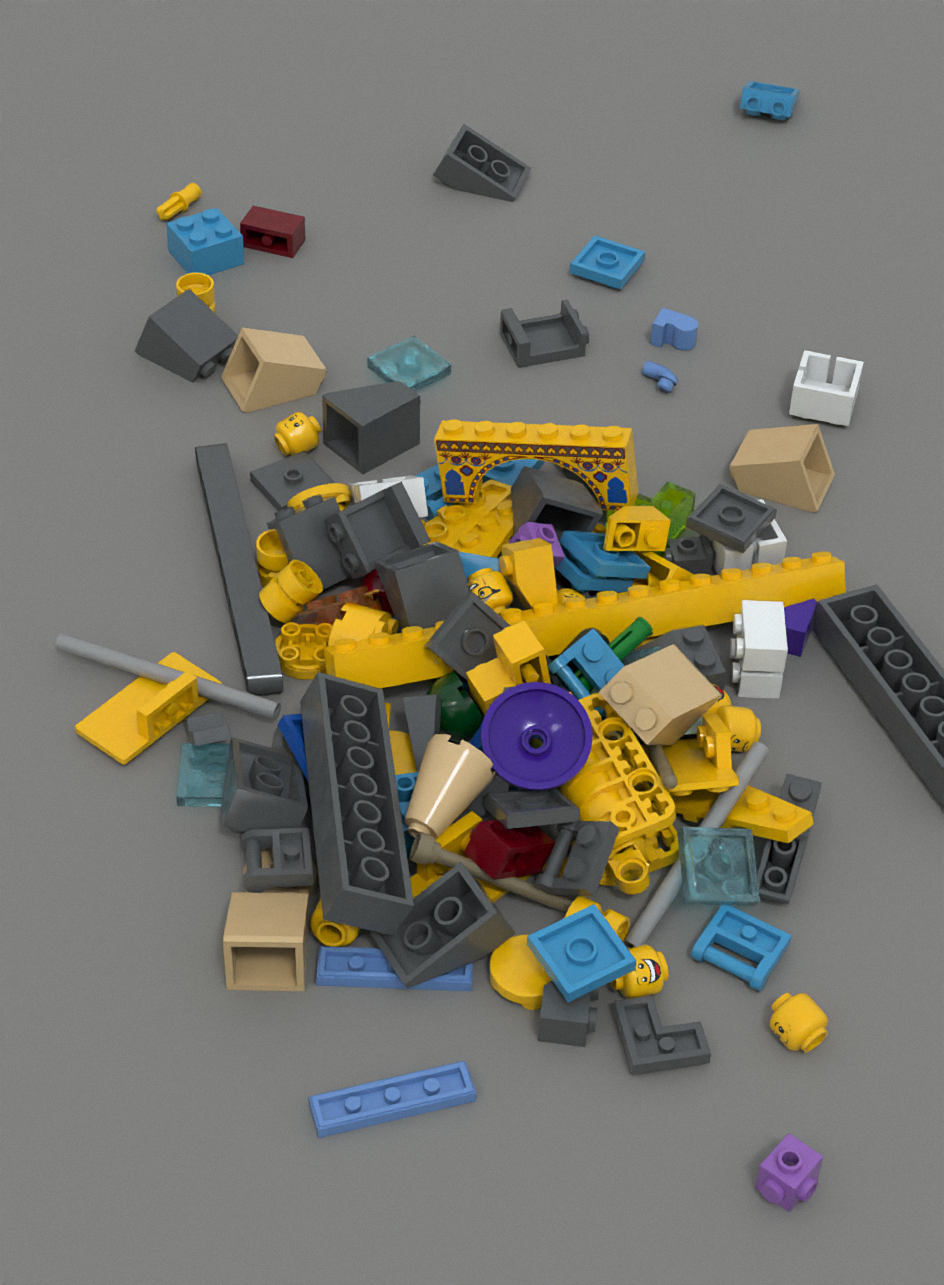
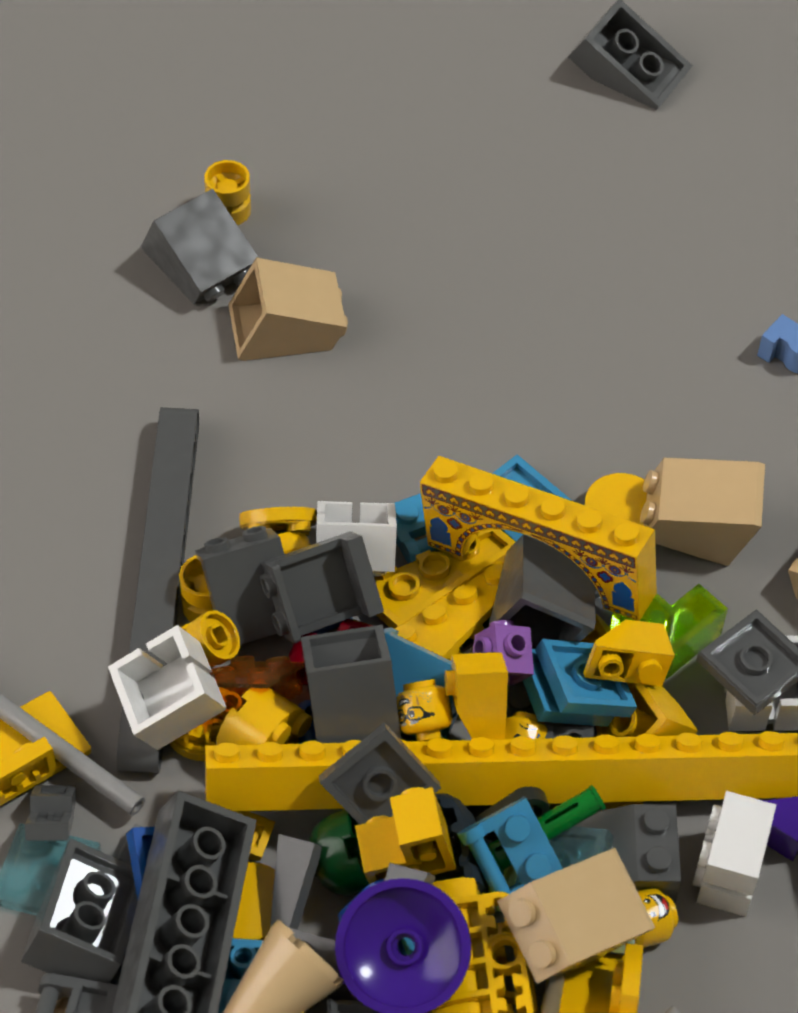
camera: 15 degrees right, 10 degrees up
yellow axle [156,182,202,221] -> none
dark azure brick [166,208,244,275] -> none
dark red brick [240,205,305,258] -> none
dark grey plate [250,451,334,511] -> none
yellow head [273,412,321,456] -> none
dark grey slope [322,381,421,475] -> none
clear light blue plate [367,336,451,391] -> none
dark grey panel [500,300,589,368] -> none
dark azure plate [570,235,645,289] -> none
medium blue arm [642,361,678,393] -> none
dark grey brick [662,534,714,576] -> none
yellow head [716,705,761,753] -> none
none -> white piece [108,625,227,750]
none -> tan slope [640,457,765,566]

